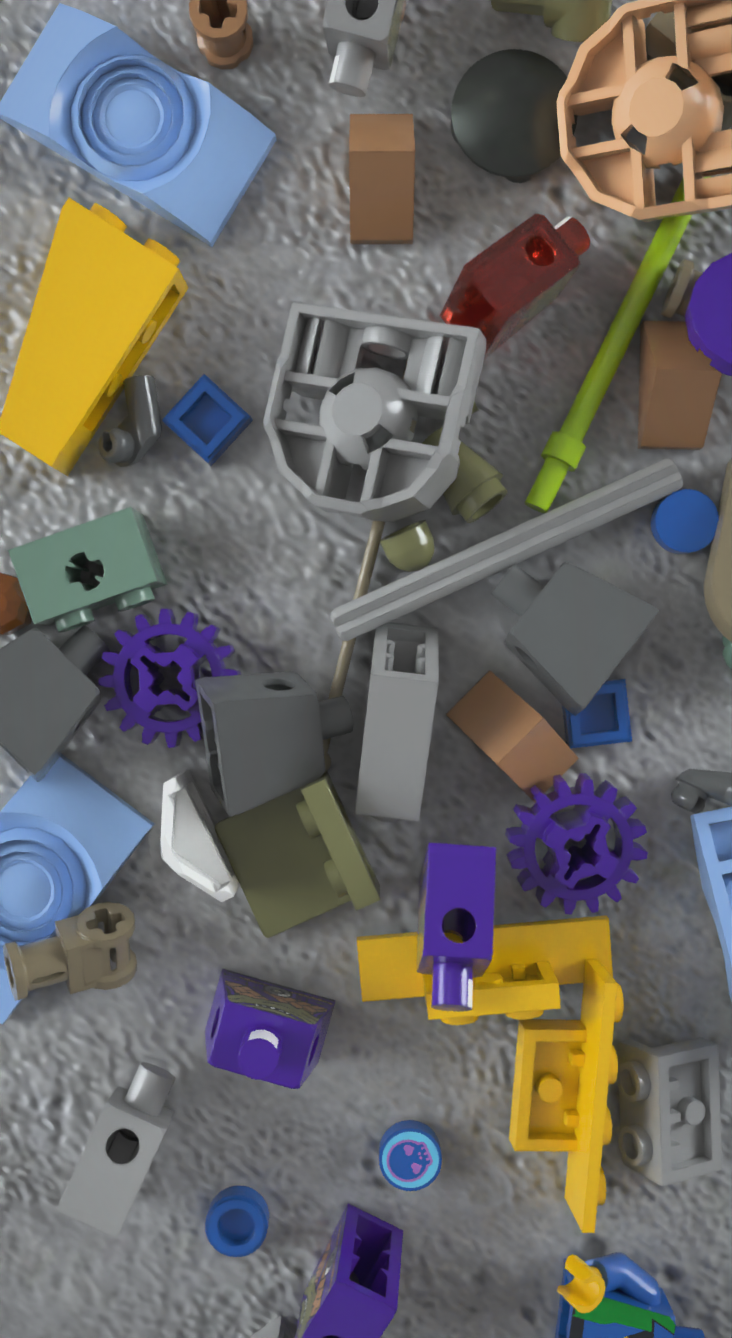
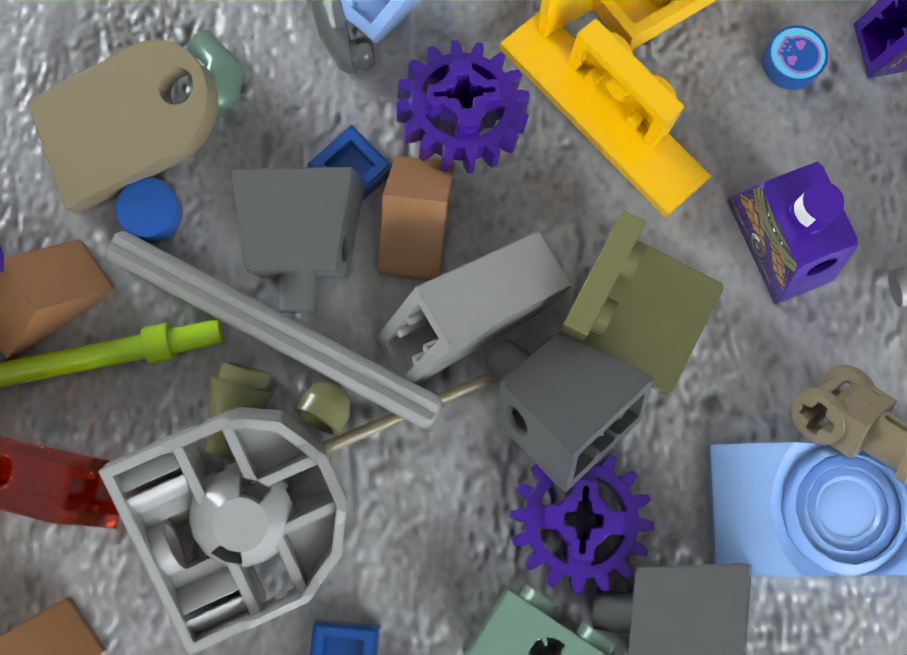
camera: 125 degrees left, 10 degrees down
white slope [161,769,240,902] -> none
dark purple torso [417,843,496,1012] -> none

